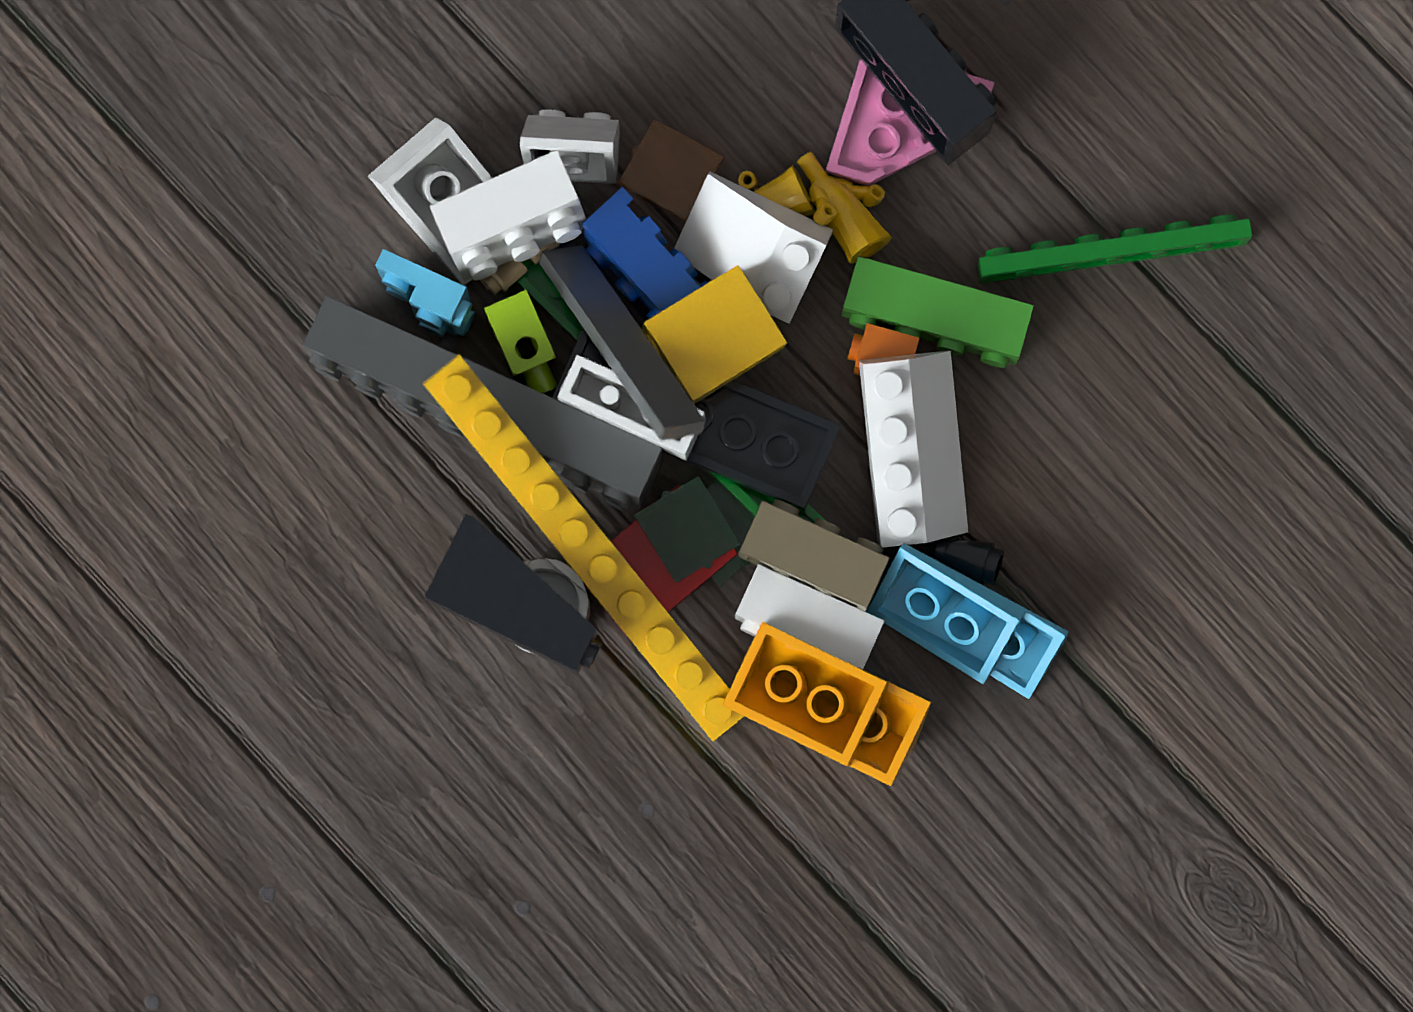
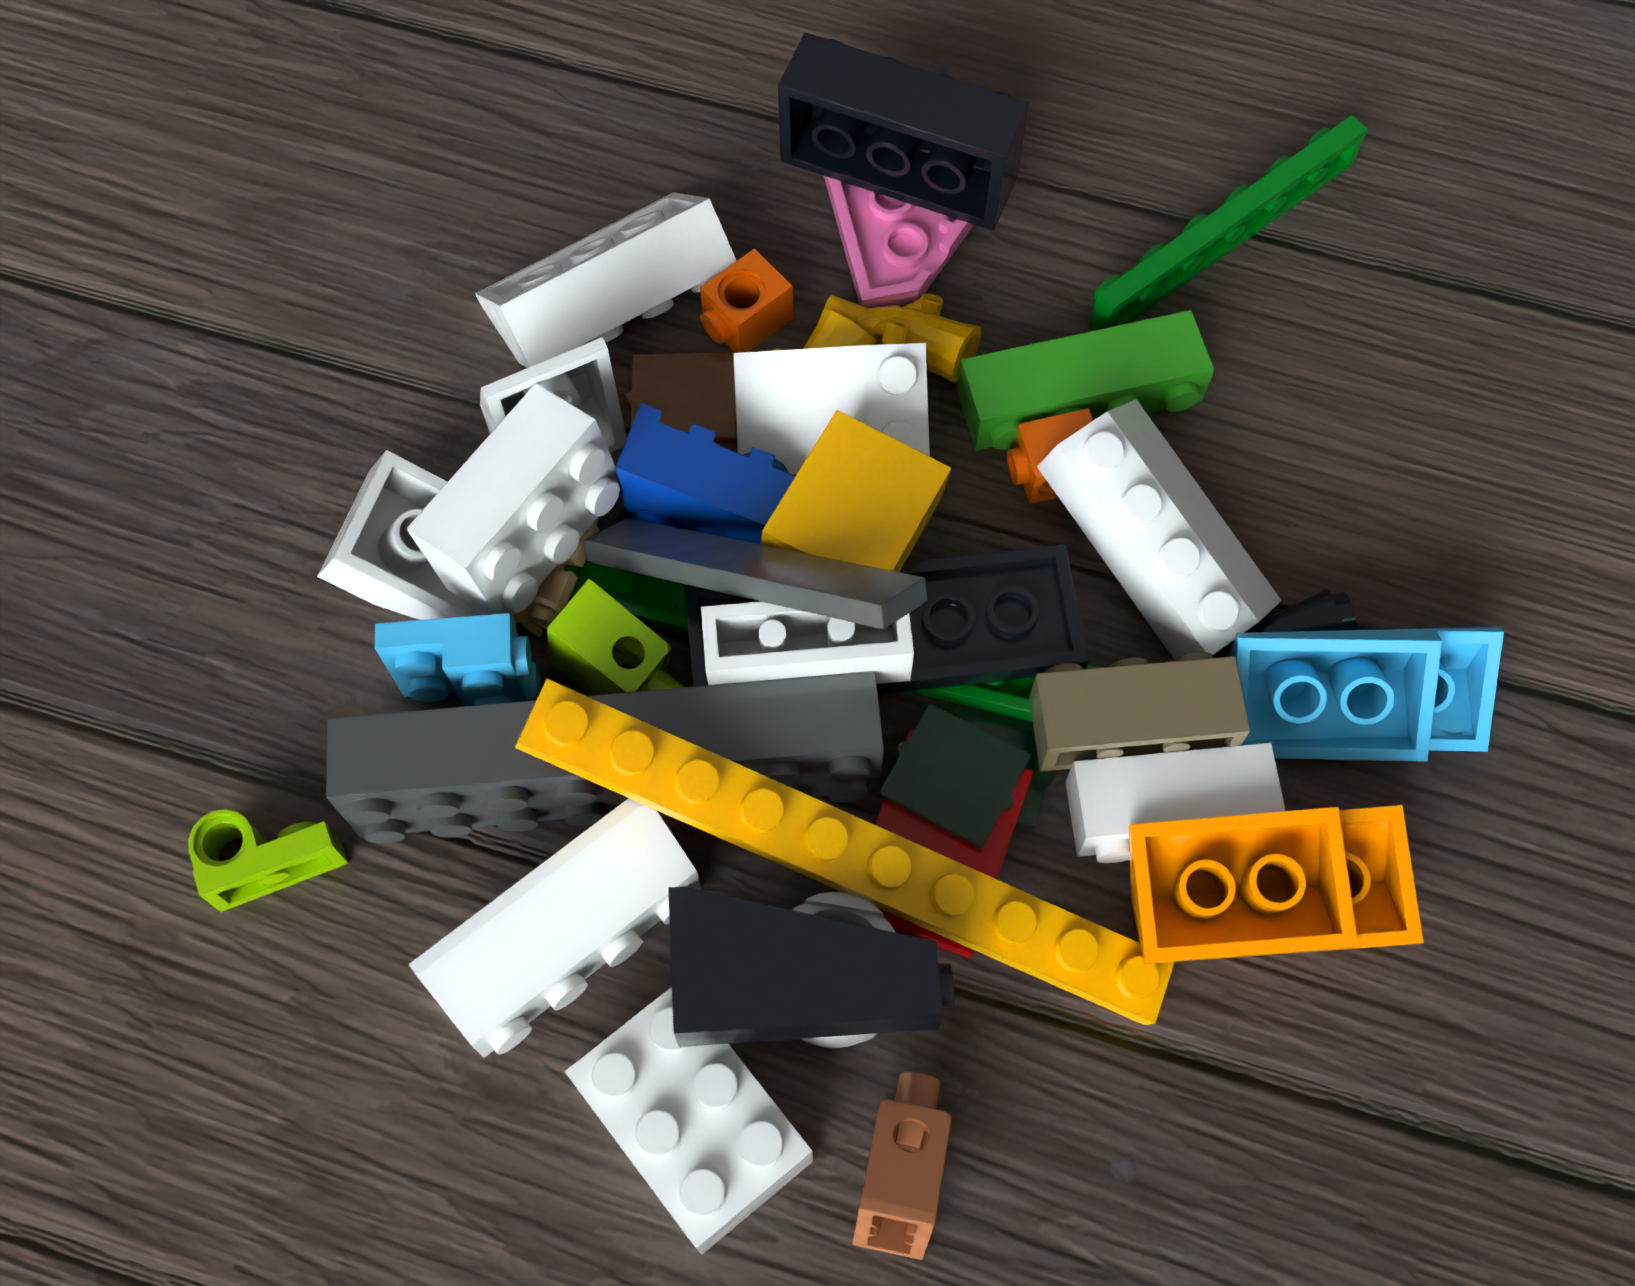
camera: 30 degrees left, 15 degrees down
none -> lime plate [188,809,349,912]
none -> white slope [408,798,701,1058]
none -> white slope [475,192,737,368]
none -> white brick [564,987,813,1255]
none -> orange brick [700,248,794,353]
none -> nougat torso [852,1072,952,1260]

